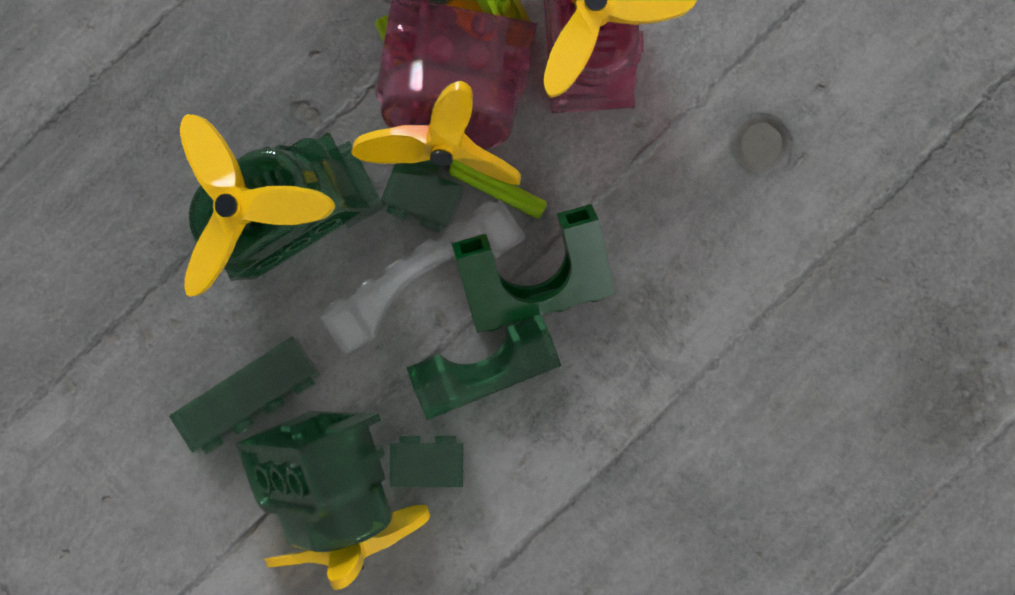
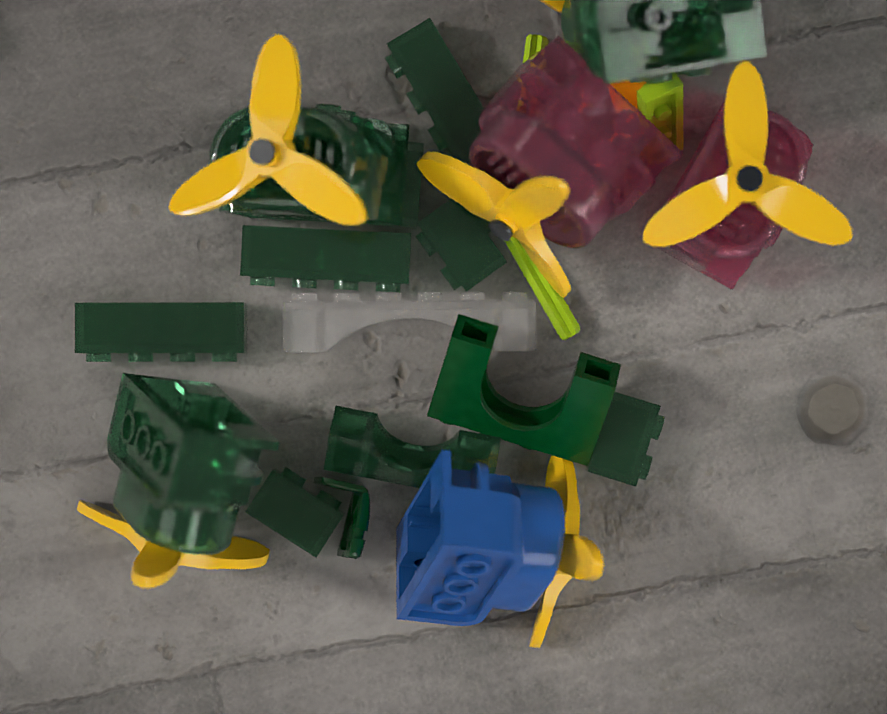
camera: 30 degrees right, 5 degrees up
none -> clear green brick [240,225,412,293]
none -> dark green piece [313,477,370,559]
none -> clear green brick [384,18,516,179]
none -> blue brick [396,450,604,648]
none -> clear green brick [585,392,665,487]

